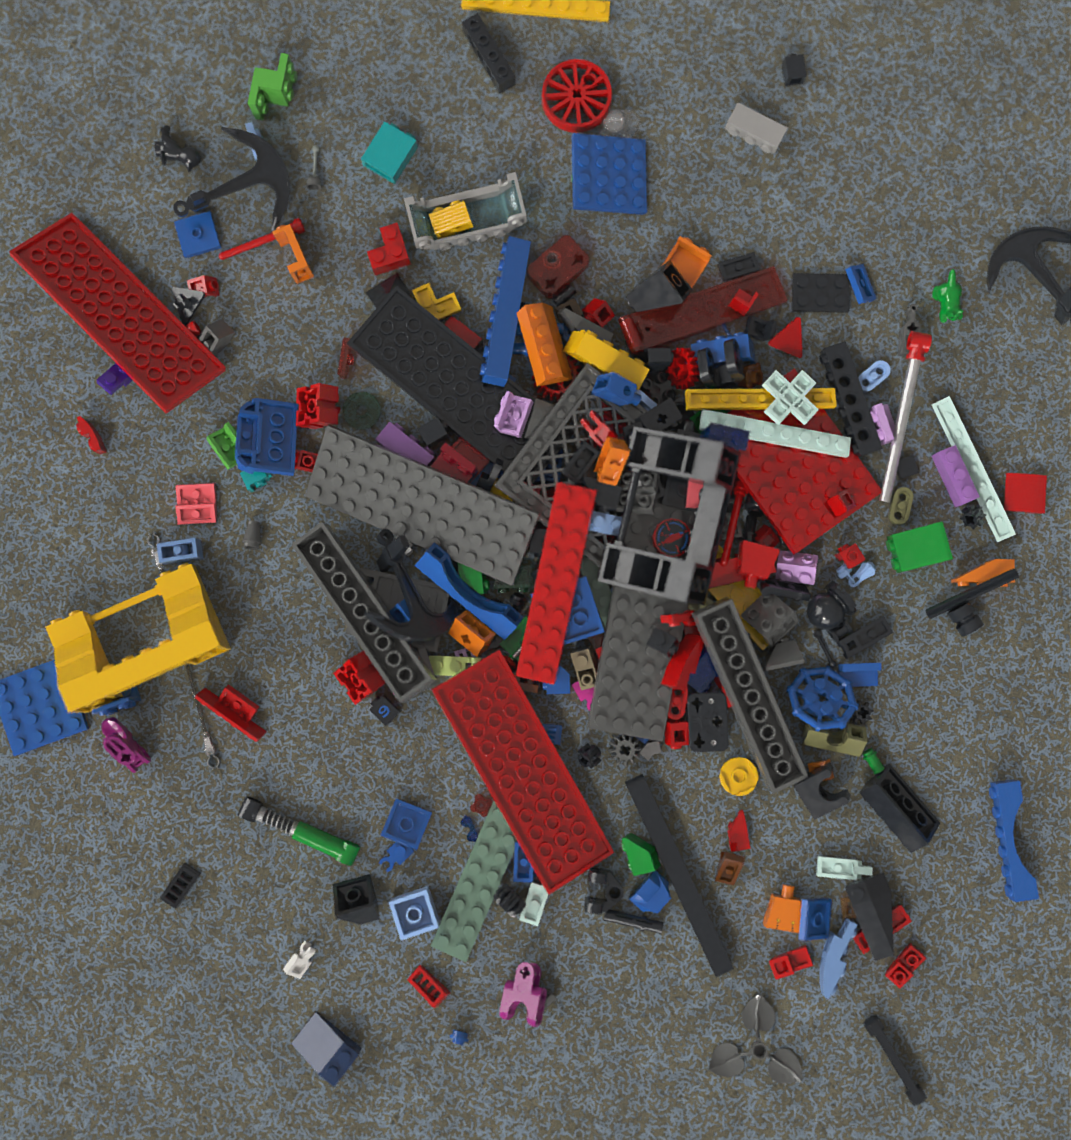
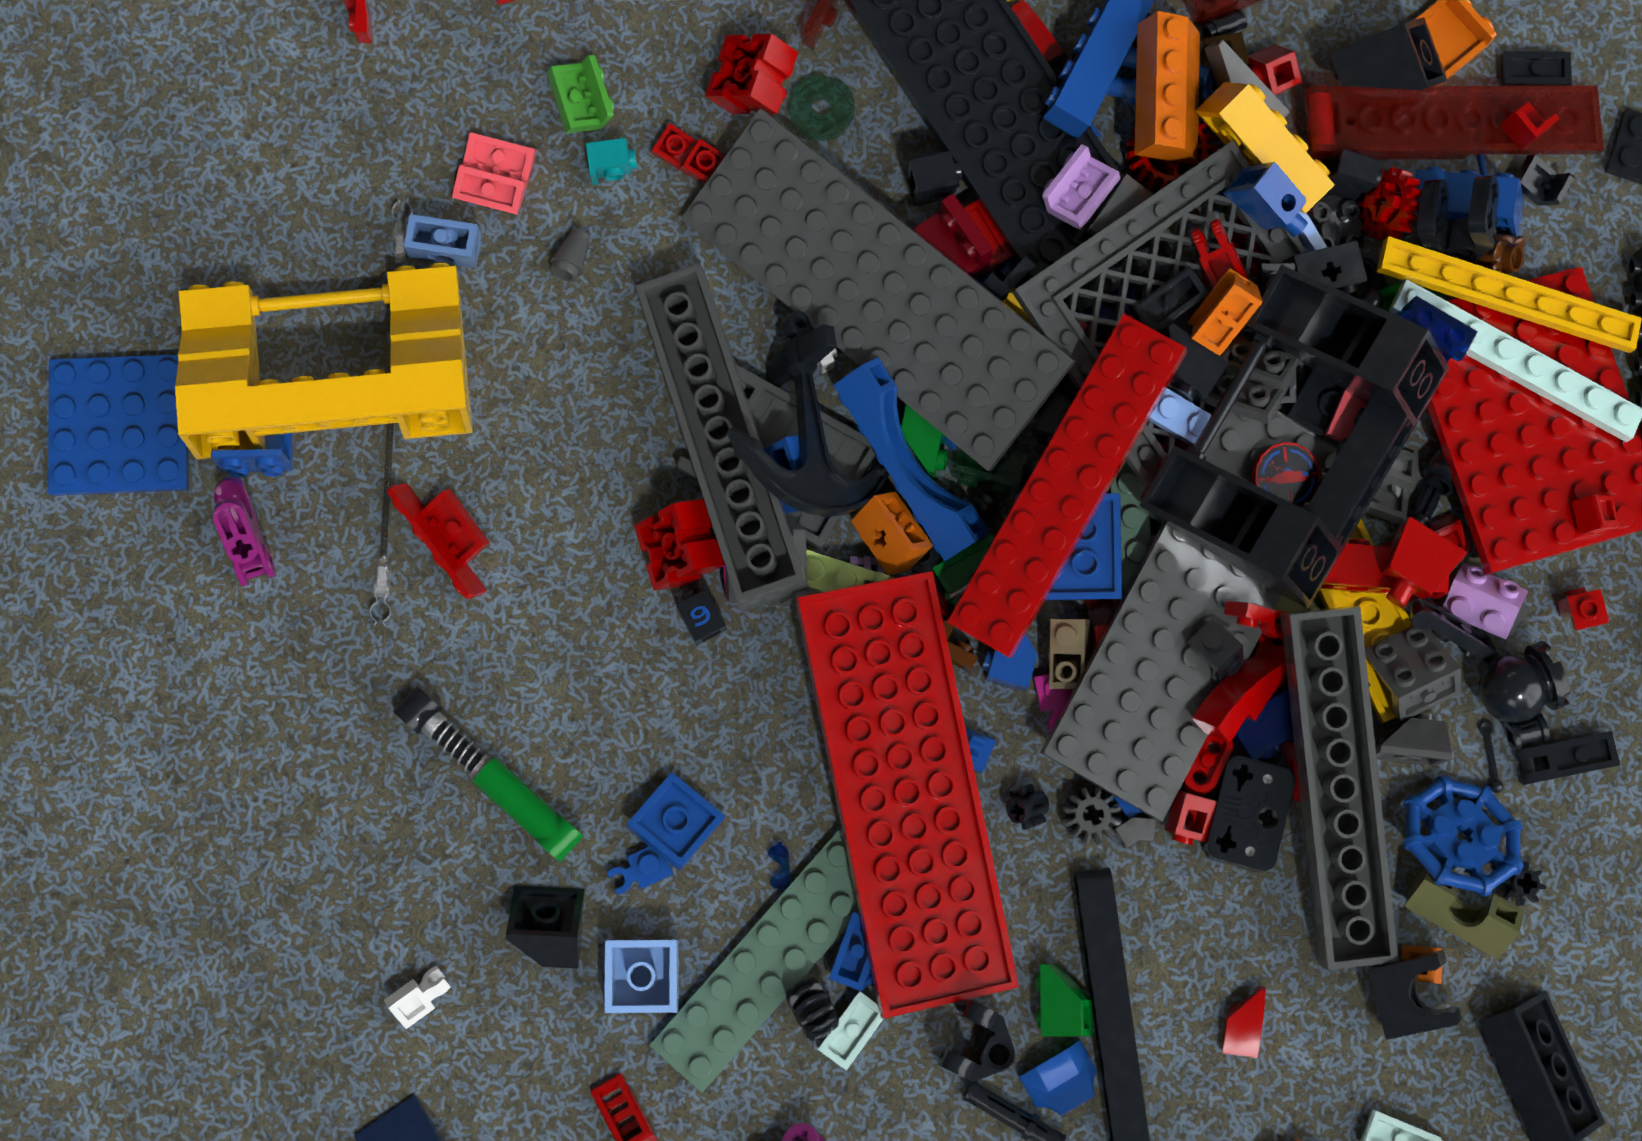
camera: 15 degrees right, 5 degrees down
black slope [160,863,201,909] -> none
blue plate [235,398,298,476] -> none
medium lavender brick [375,422,435,467] -> none
clear red plate [470,794,493,817] -> none
reddish brown slope [715,852,745,886] -> none
yellow tile [719,757,759,796] -> none
red piece [721,481,748,566] -> none
light aqua plate [762,370,819,425] -> none
red piece [768,317,803,358] -> none
light blue piece [836,562,876,587] -> none
blue panel [838,663,881,687] -> none
green pin [862,748,885,774] -> none

